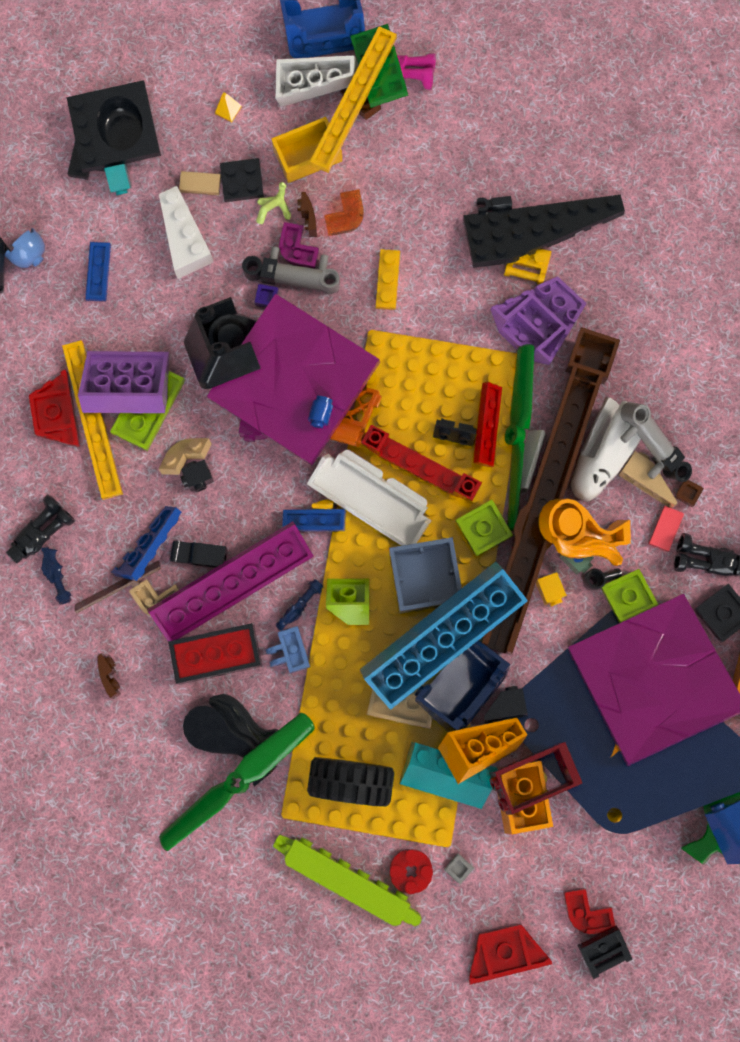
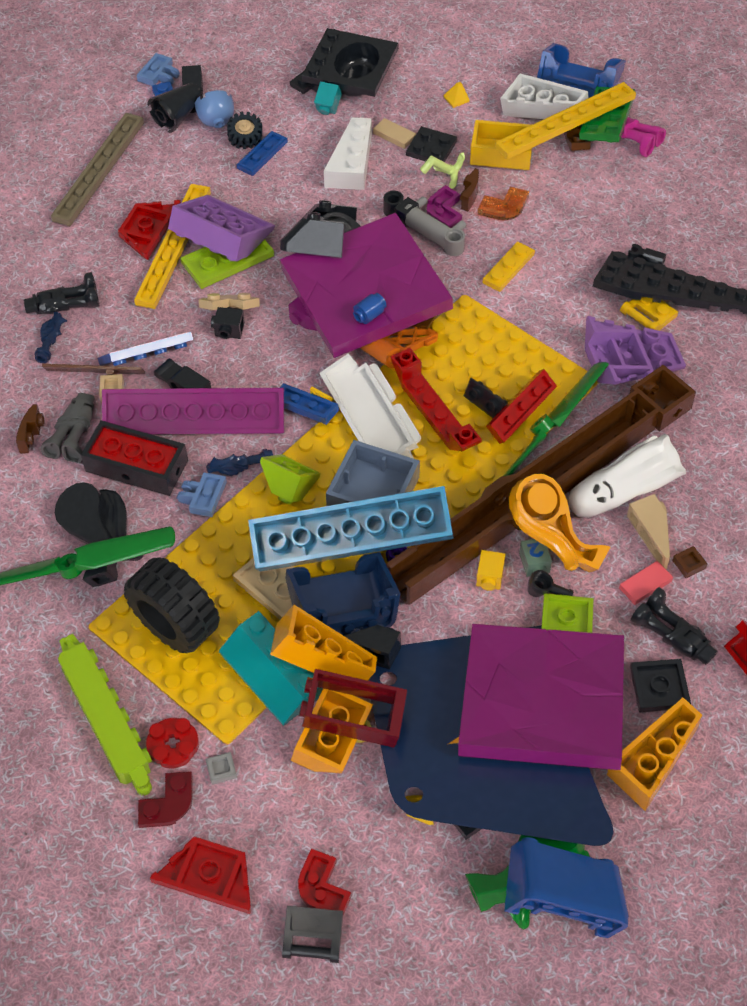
camera: 30 degrees right, 25 degrees down
lime plate [456,500,513,557] -> none
light grey piece [620,402,692,482] -> none
none -> dark grey piece [40,393,95,463]
none -> dark red plate [138,771,193,828]
none -> black wheel [227,111,262,149]

